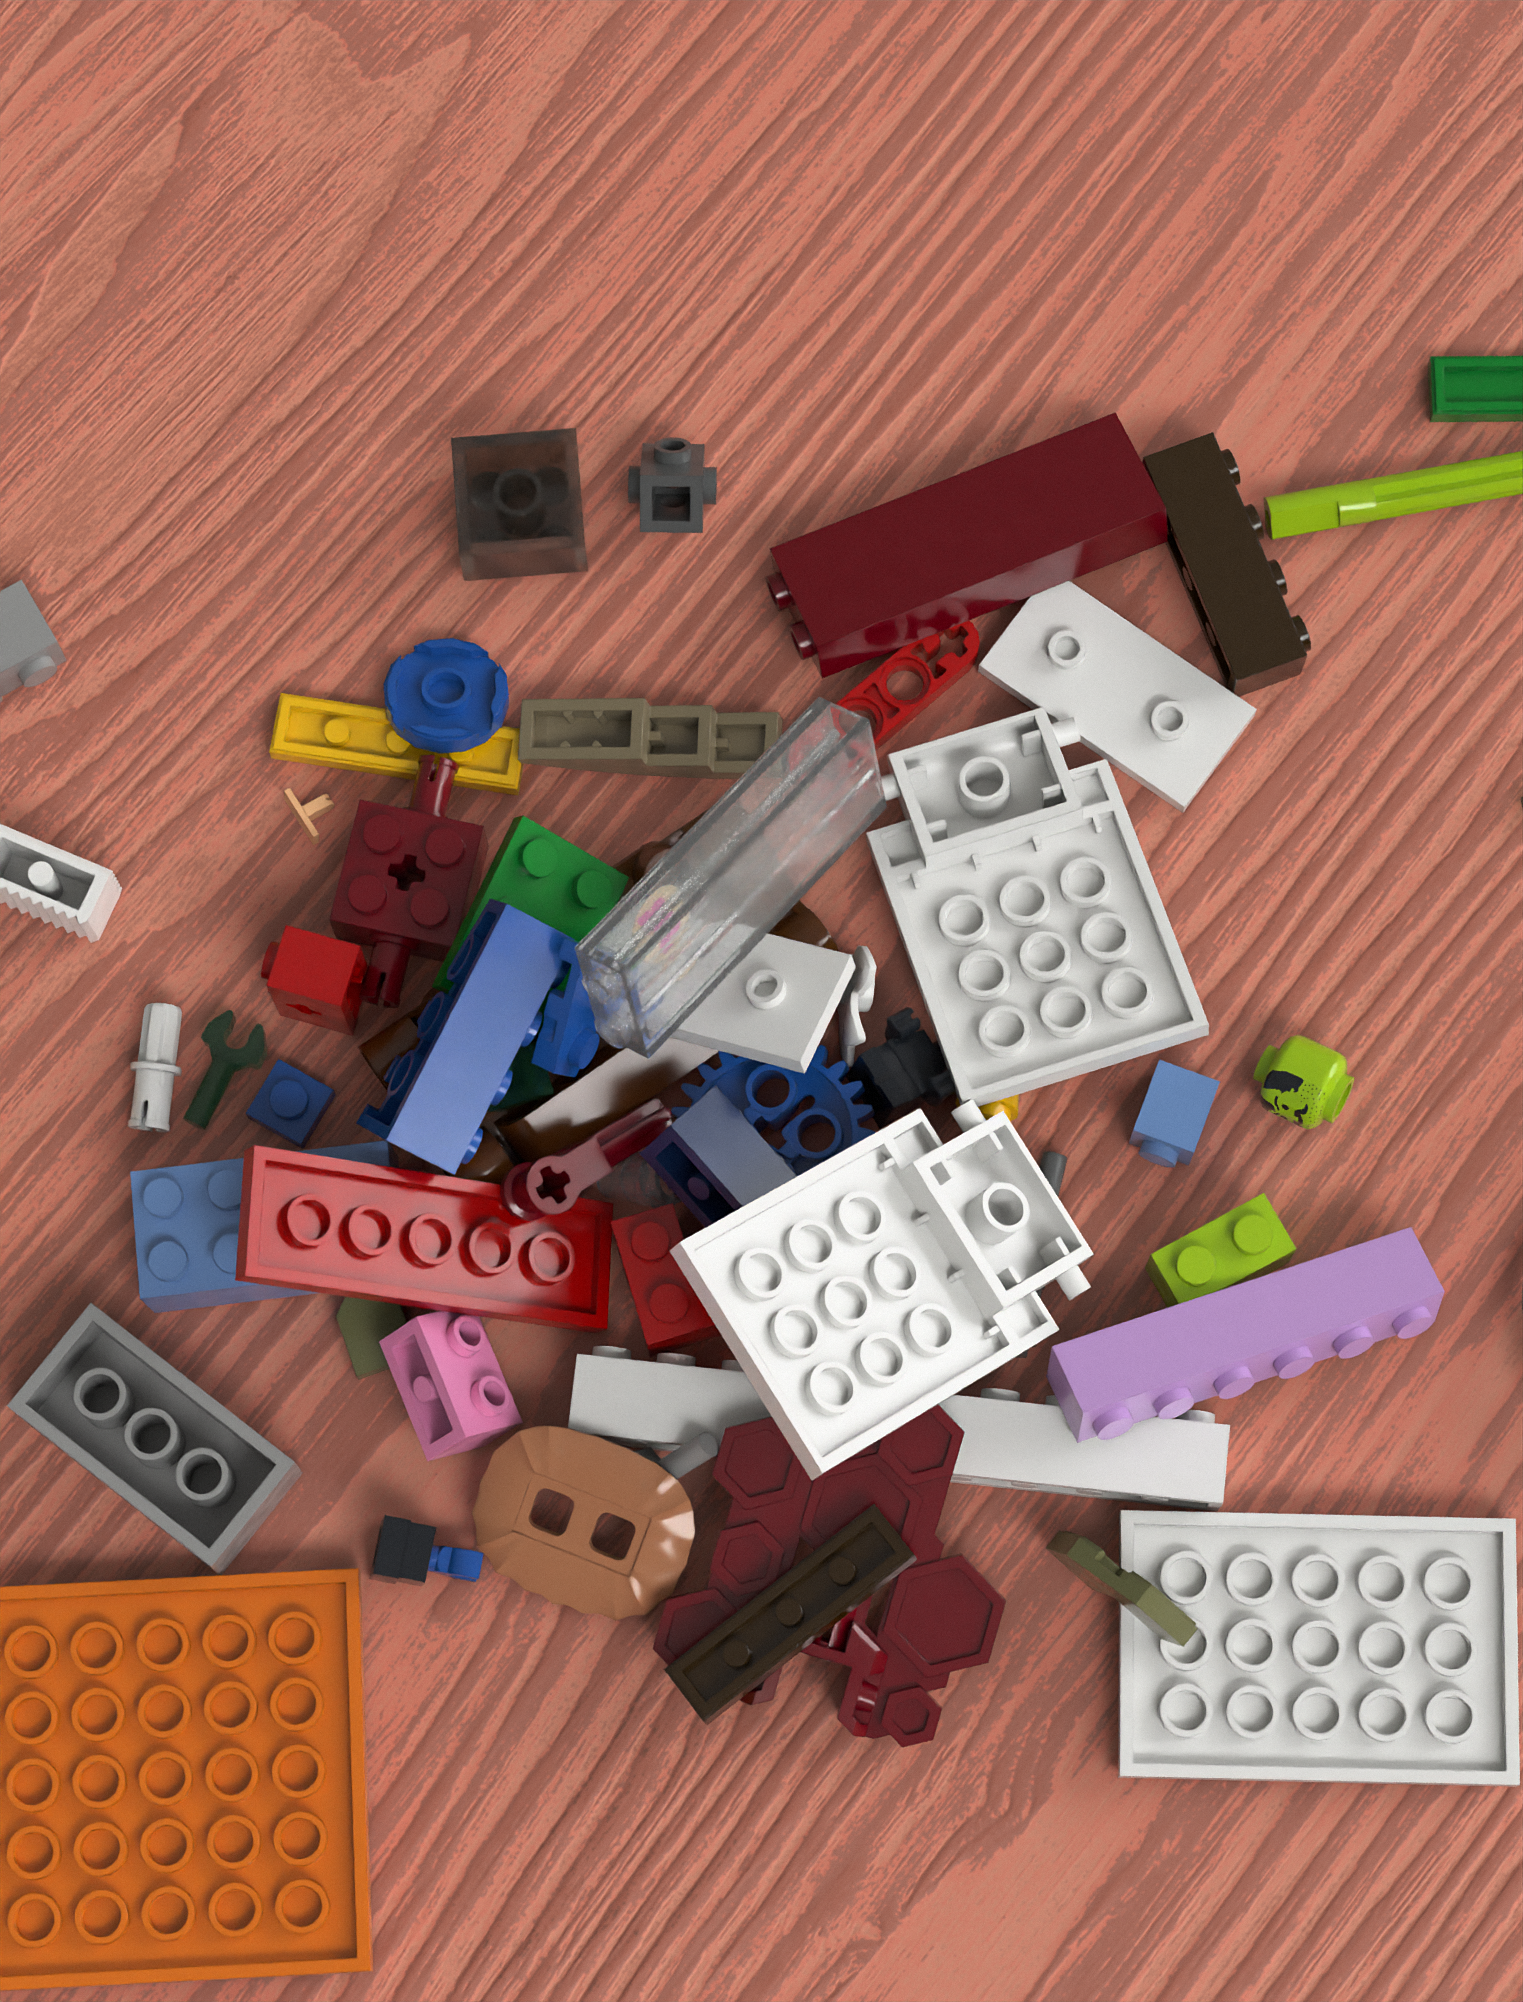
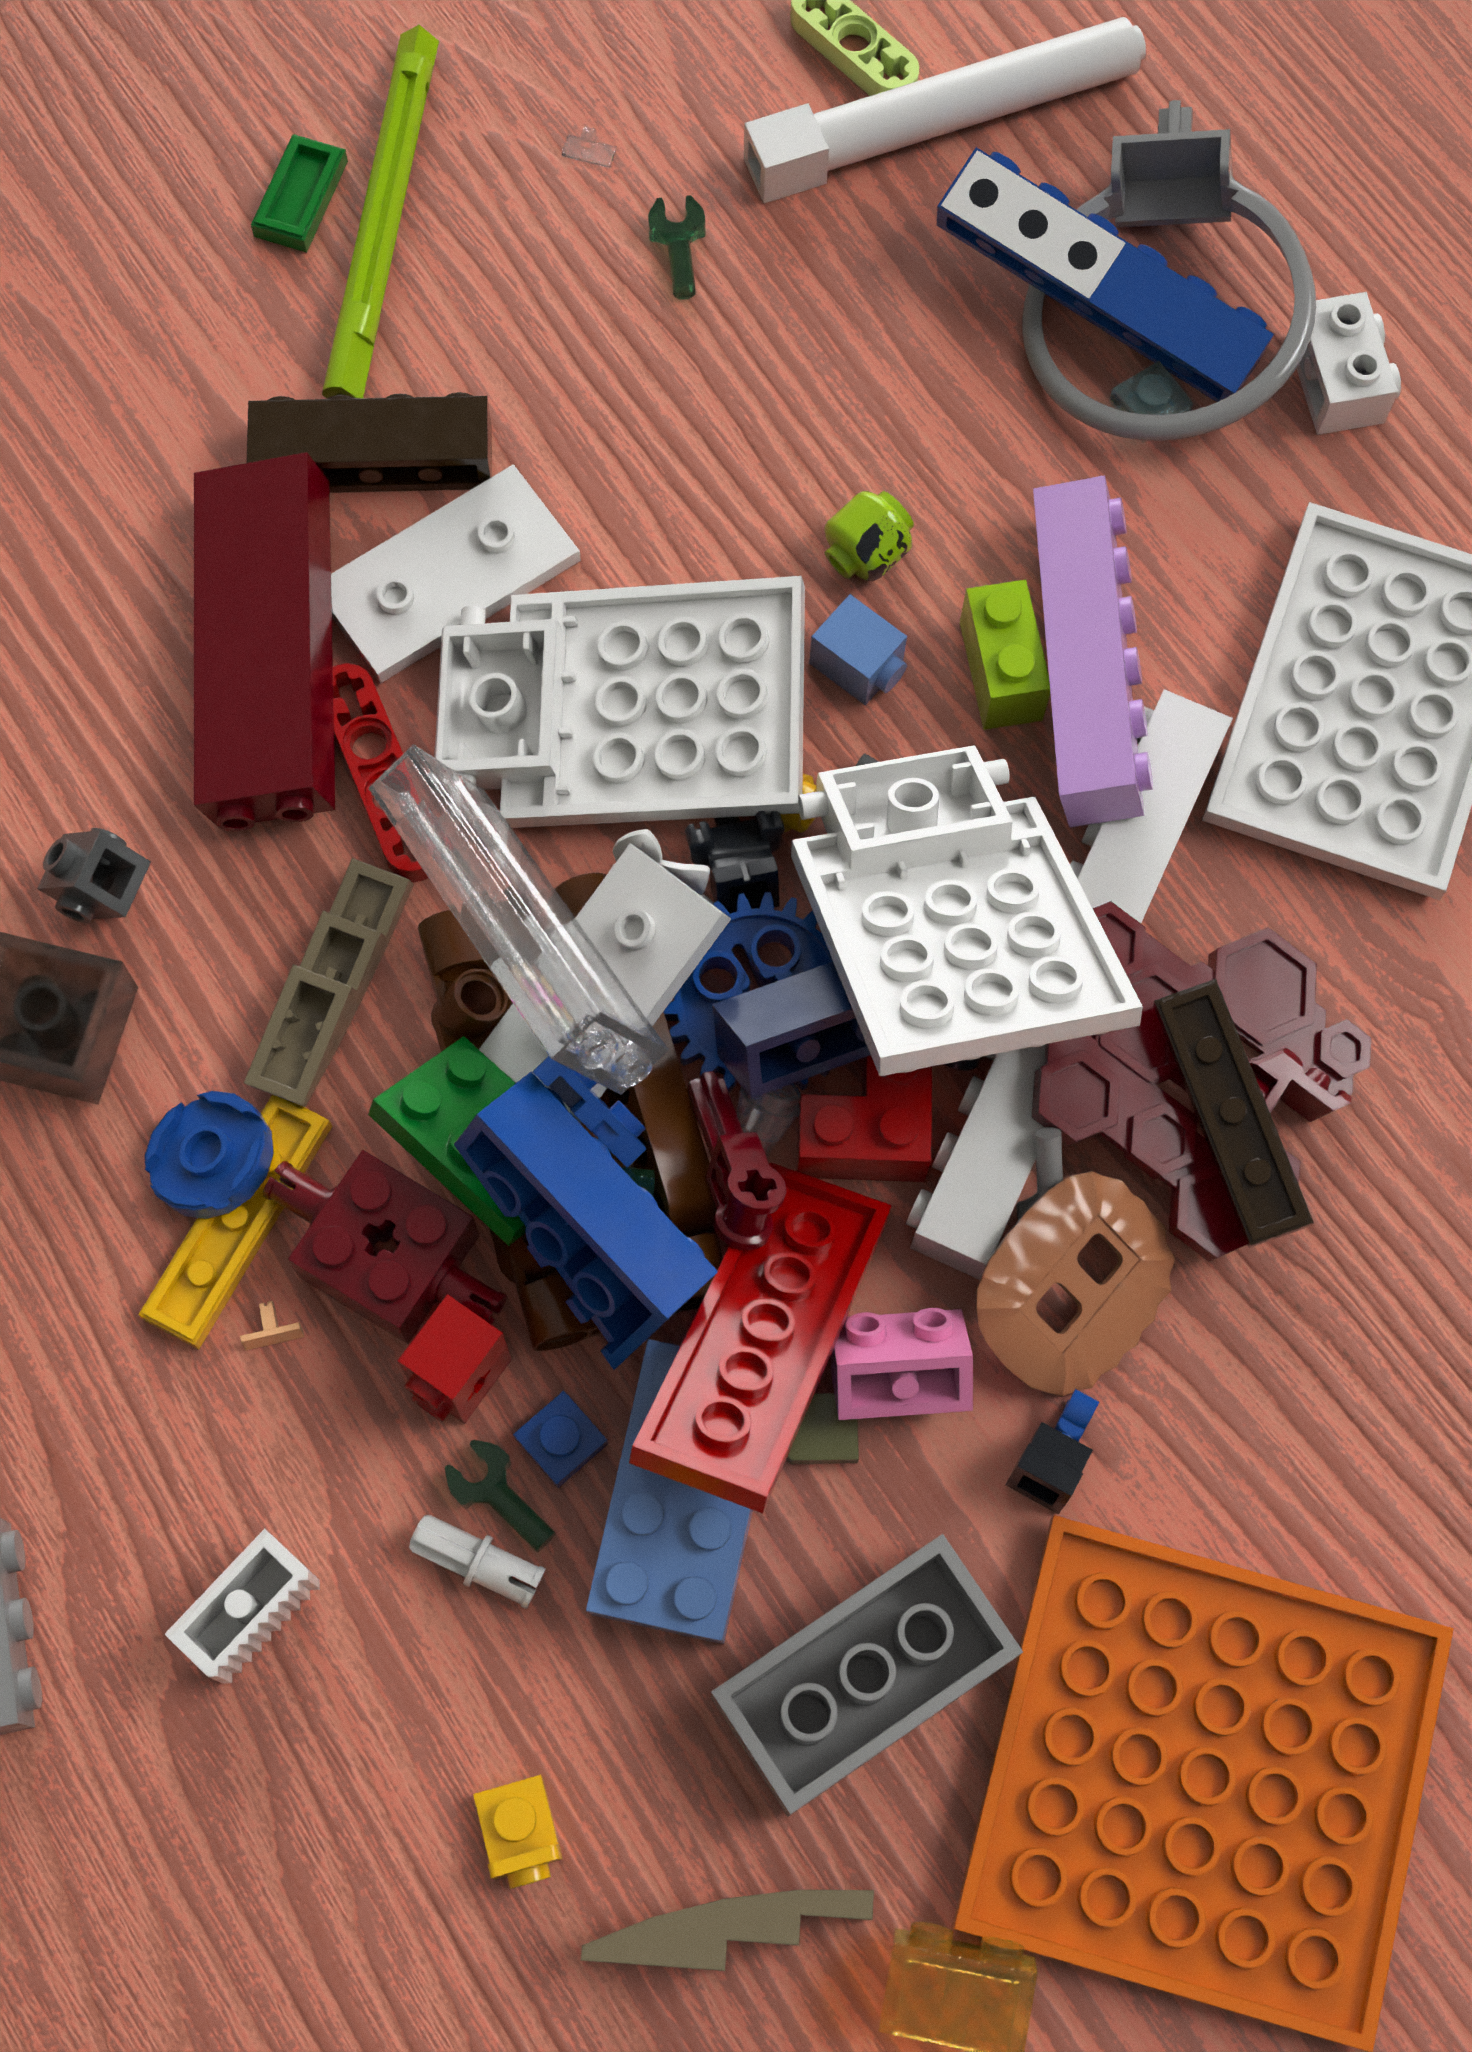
camera: 75 degrees left, 5 degrees down
olive tile [1045,1531,1198,1647] -> none

